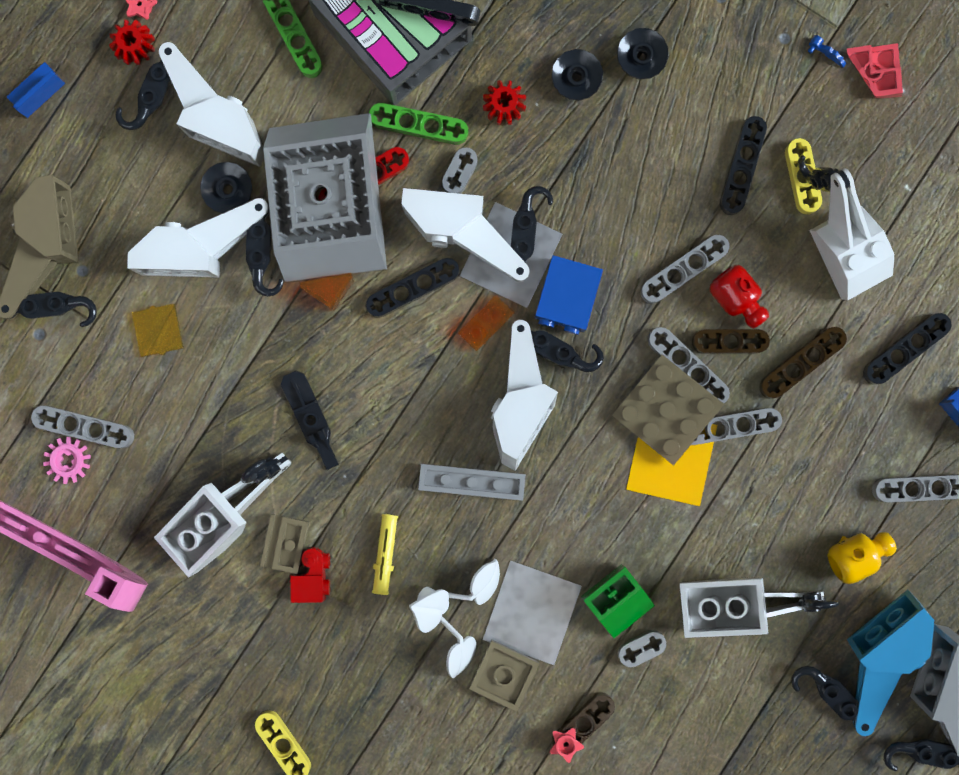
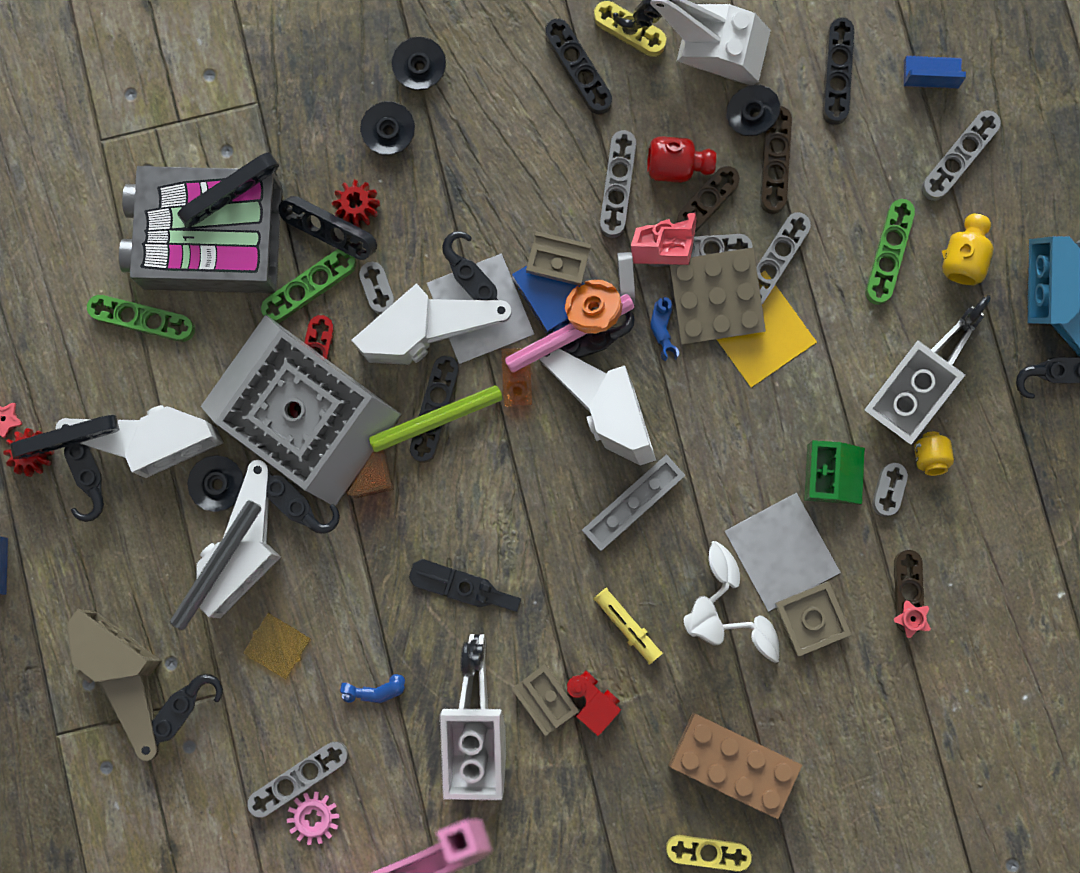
camera: 40 degrees left, 5 degrees down
none -> black beam [10,415,120,459]
none -> dark grey axle [170,500,262,630]
none -> black beam [278,196,377,260]
none -> blue arm [340,674,405,703]
none -> lime axle [369,385,502,452]
none -> bright pink axle [505,294,634,372]
none -> dark tan plate [526,231,591,286]
none -> orange plate [565,280,623,334]
none -> light grey beam [617,252,635,304]
none -> coral slope [631,213,696,265]
none -> blue arm [650,297,679,361]
none -> medium nougat brick [669,712,802,819]
none -> black dish [726,85,781,136]
none -> bright green beam [865,199,915,305]
none -> yellow head [914,431,954,476]

